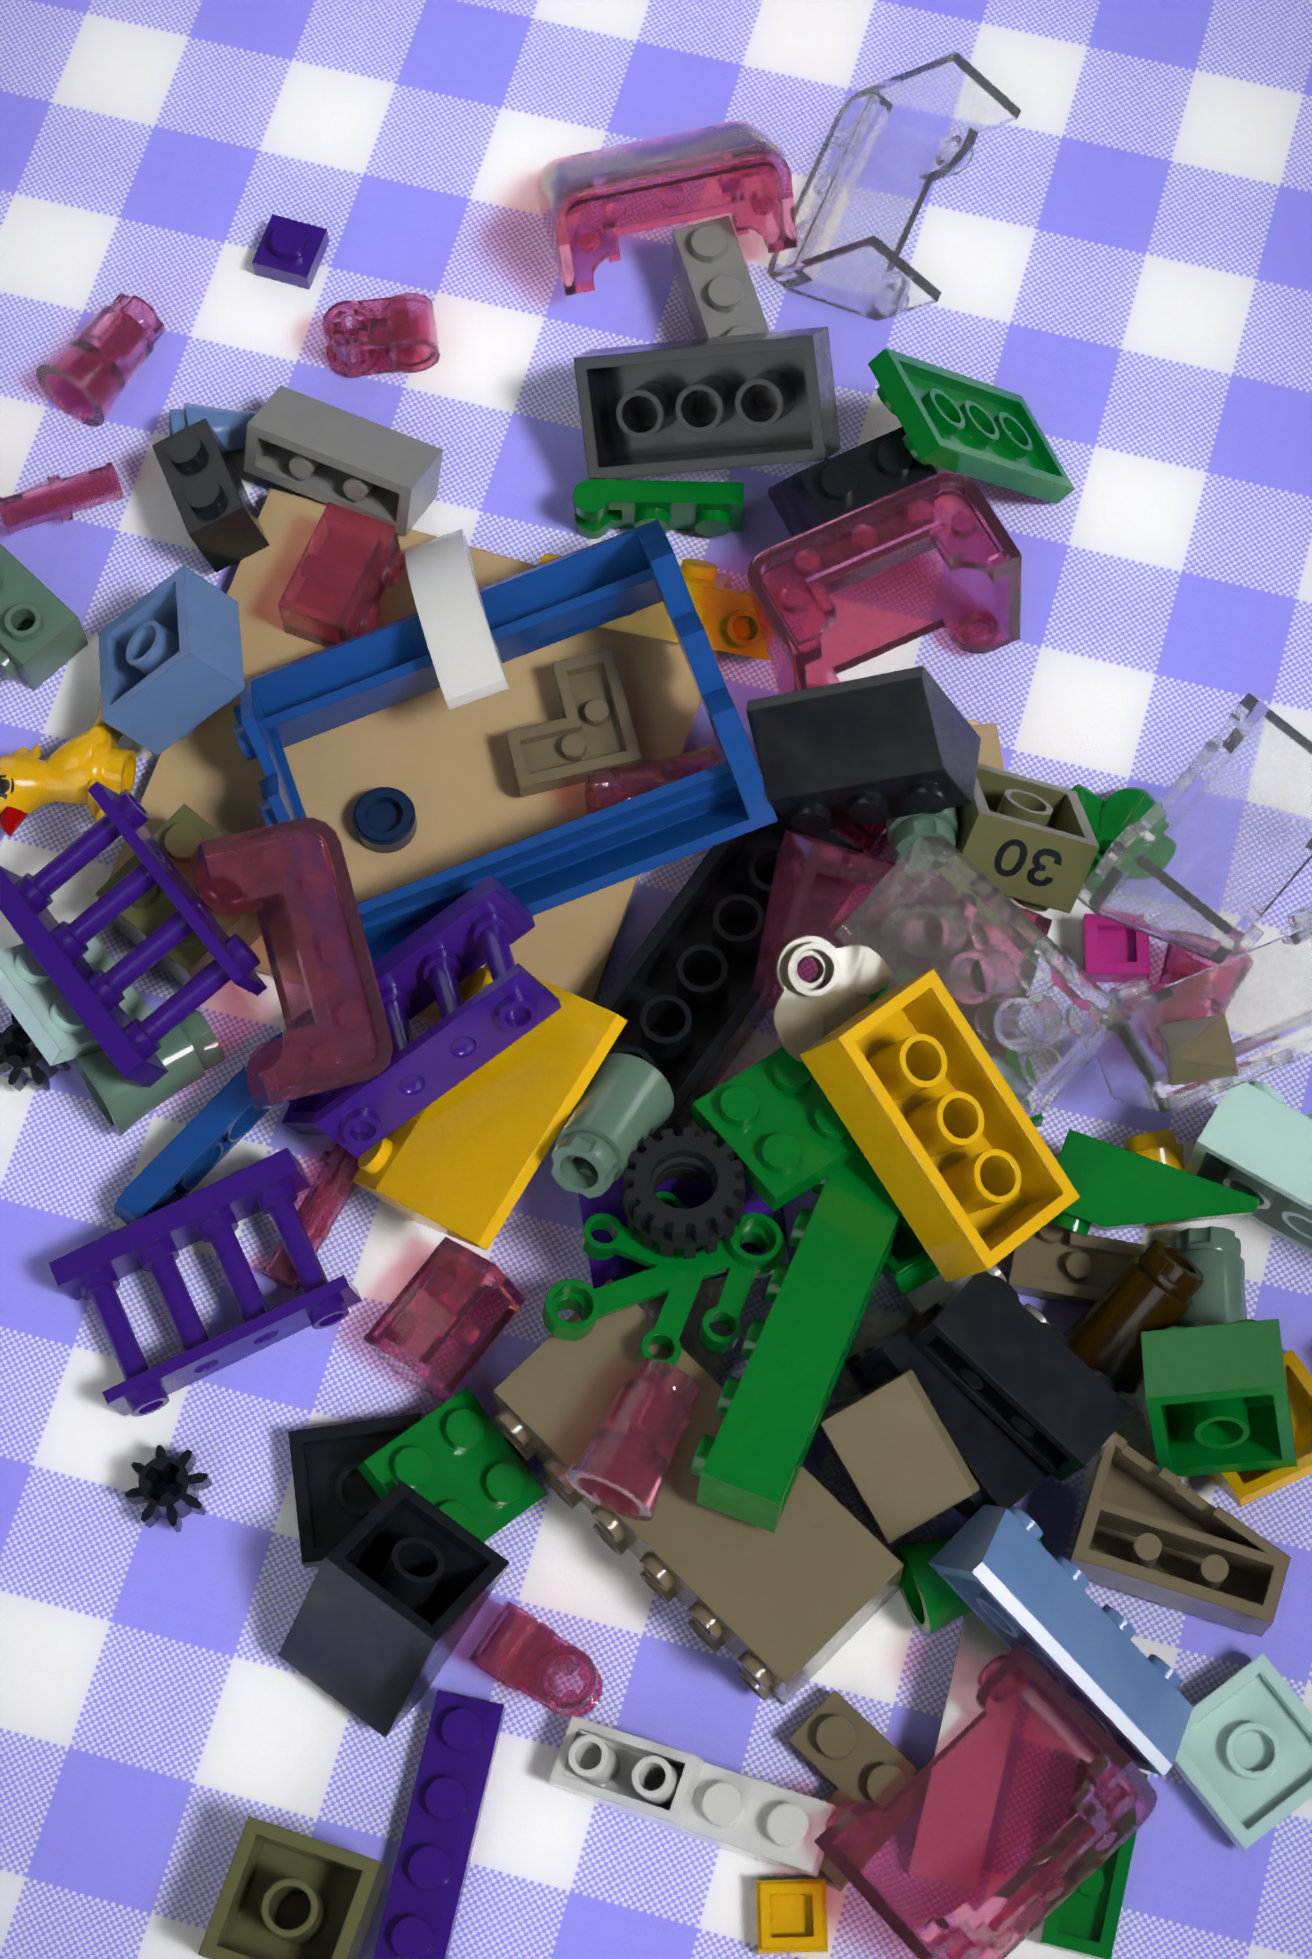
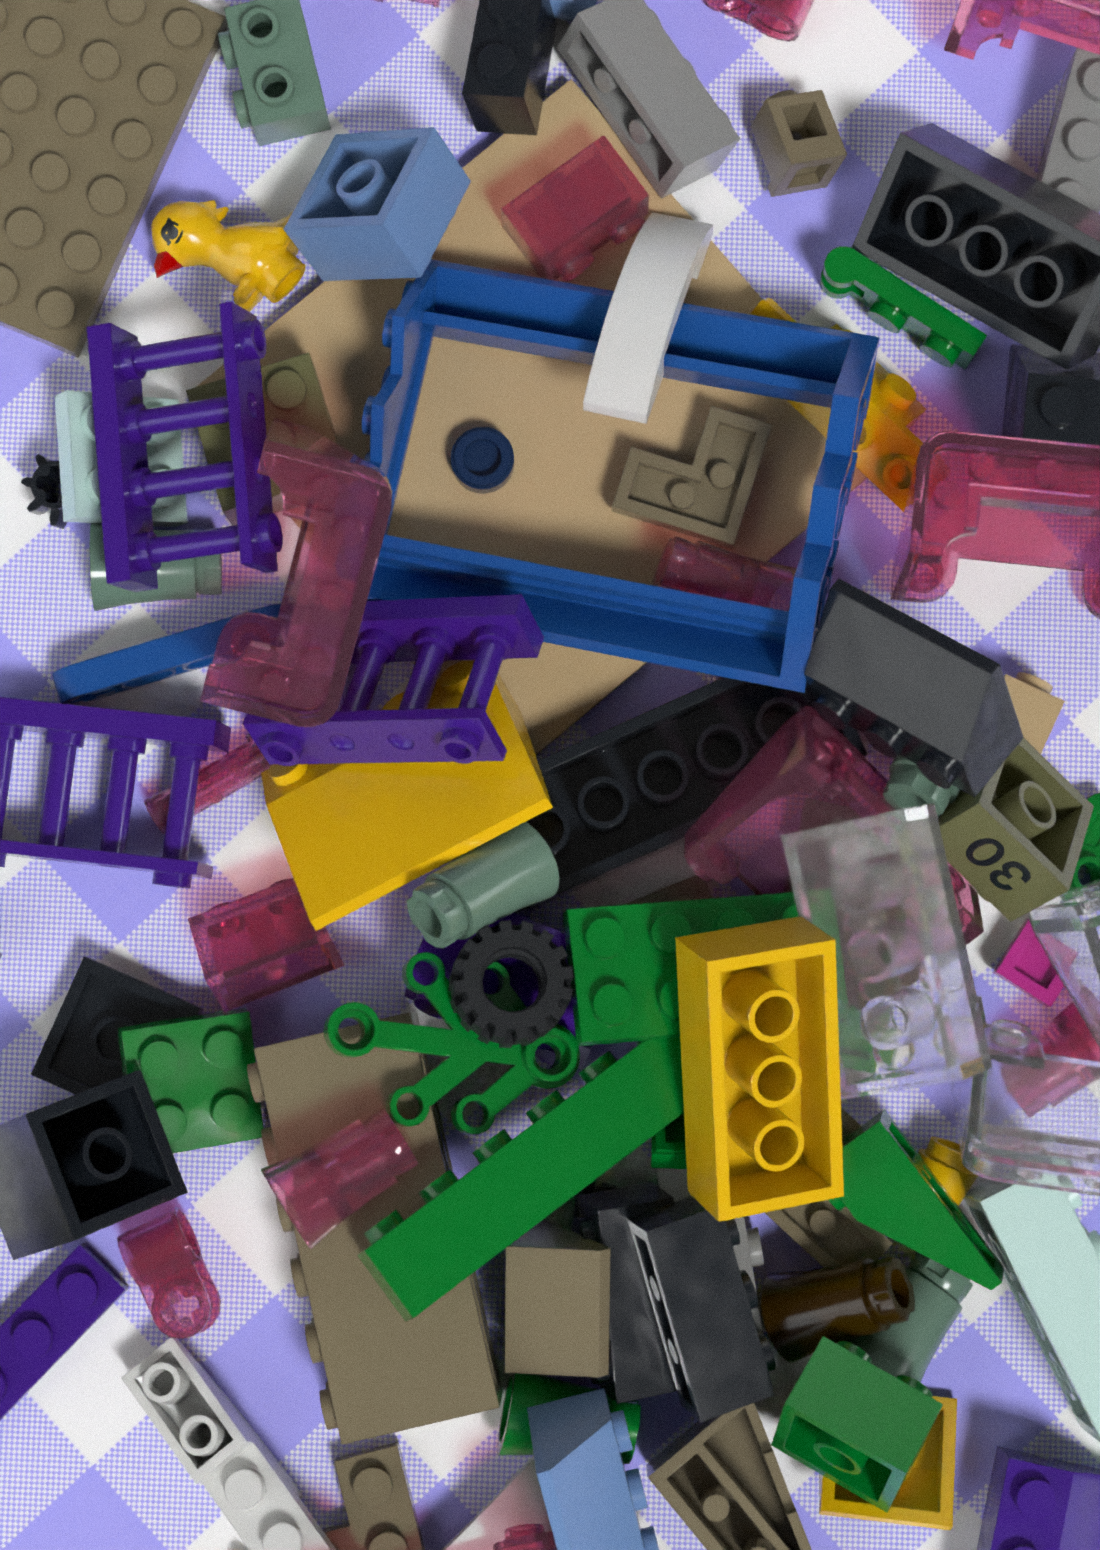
camera: 35 degrees right, 15 degrees up
dark tan plate [772,936,894,1062] -> none
dark tan slope [1158,1014,1238,1086] -> none
none -> dark tan brick [750,90,847,197]

